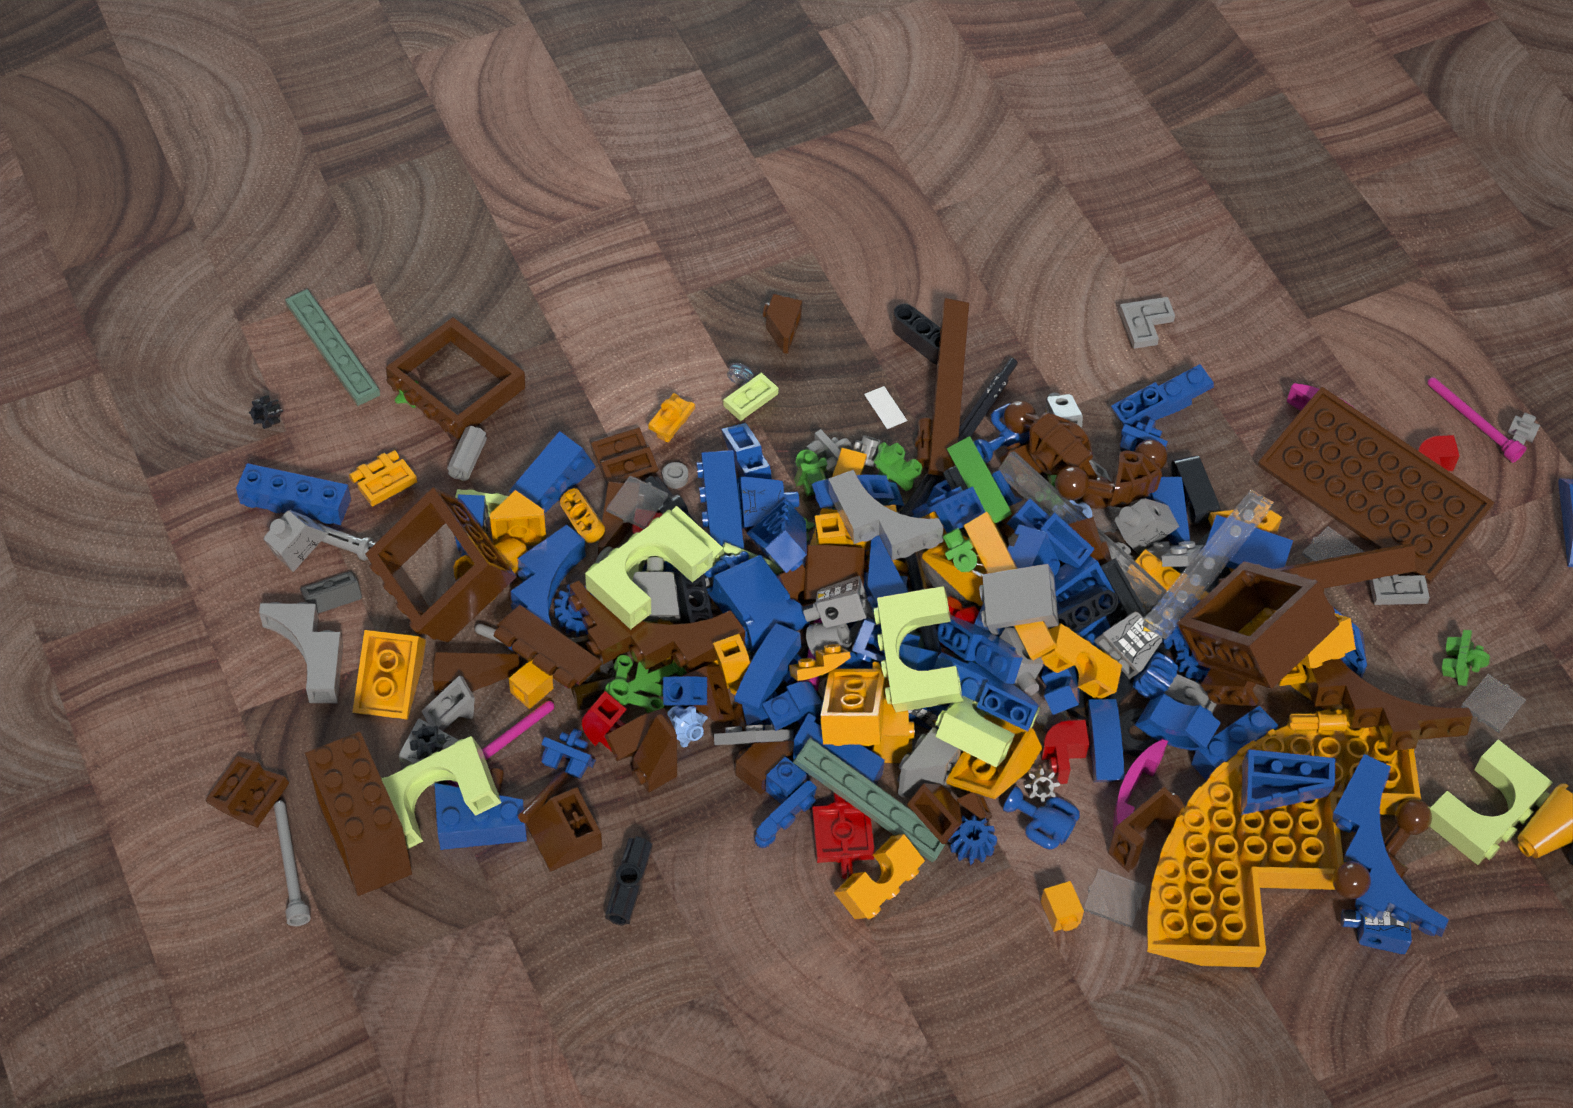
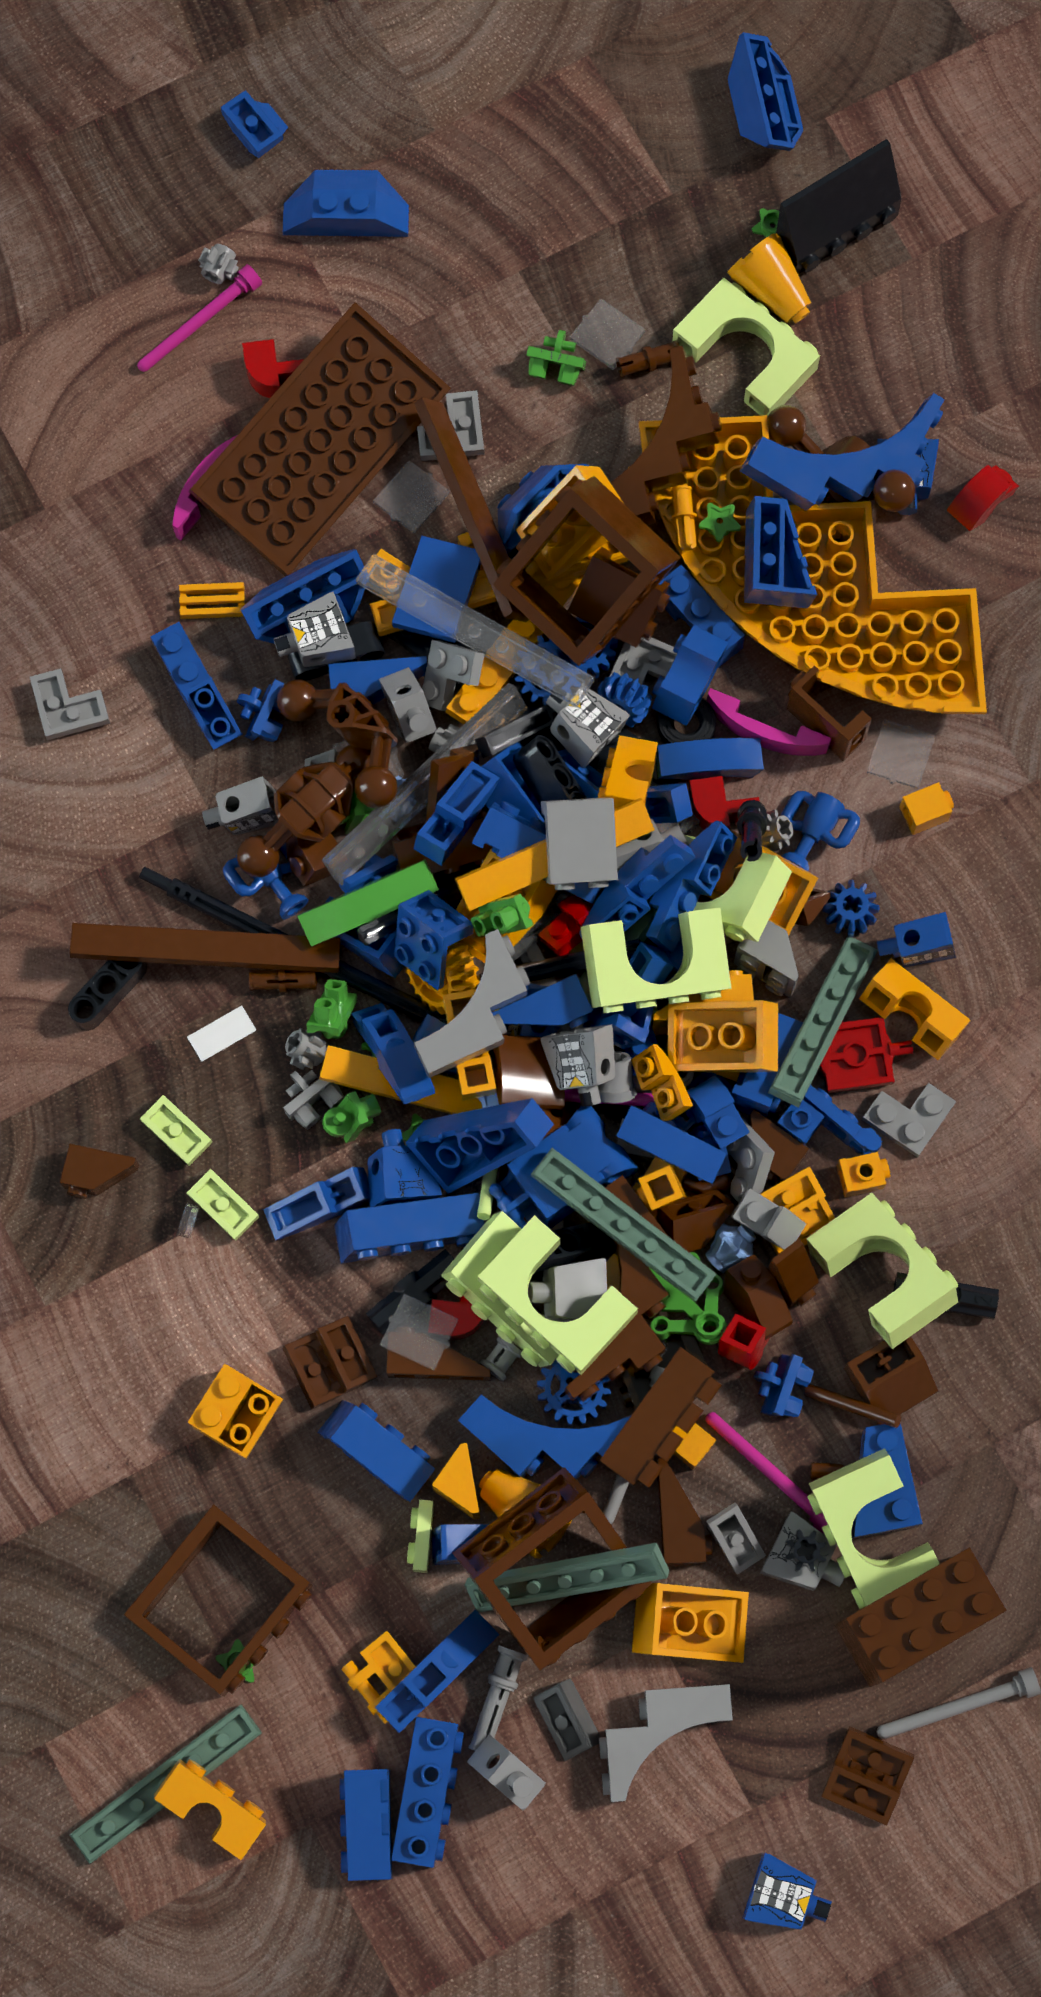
camera: 90 degrees left, 20 degrees up
black gear [249,395,283,429] -> none
light grey axle [447,426,487,481] -> none
light orange beam [560,488,605,543] -> none
light orange hips [648,393,695,442] -> none
light grey tile [662,462,688,489] -> none
blue brick [662,676,707,706] -> none
reddish brown slope [907,784,962,844] -> none
none -> yellowish green plate [140,1095,212,1166]
none -> light orange arch [154,1759,266,1860]
none -> light orange tile [179,582,245,619]
none -> light orange slope [187,1363,283,1459]
none -> blue wedge [240,549,370,644]
none -> torso [273,591,356,667]
none -> blue wedge [340,1769,392,1881]
none -> blue slope [375,1609,499,1733]
none -> sand green tile [464,1543,669,1613]
none -> sand green tile [531,1148,716,1302]
none -> reddish brown pin [616,340,680,378]
none -> bright green plate [698,503,741,542]
none -> light grey slope [731,1188,806,1250]
none -> black pin [737,800,767,862]
none -> torso [742,1852,832,1929]
none -> light orange slope [760,1166,835,1255]
none -> yellowish green arch [806,1193,958,1349]
none -> light orange brick [836,1152,890,1198]
none -> light grey plate [862,1083,956,1158]
none -> blue torso [877,912,956,967]
none -> red brick [947,465,1019,531]

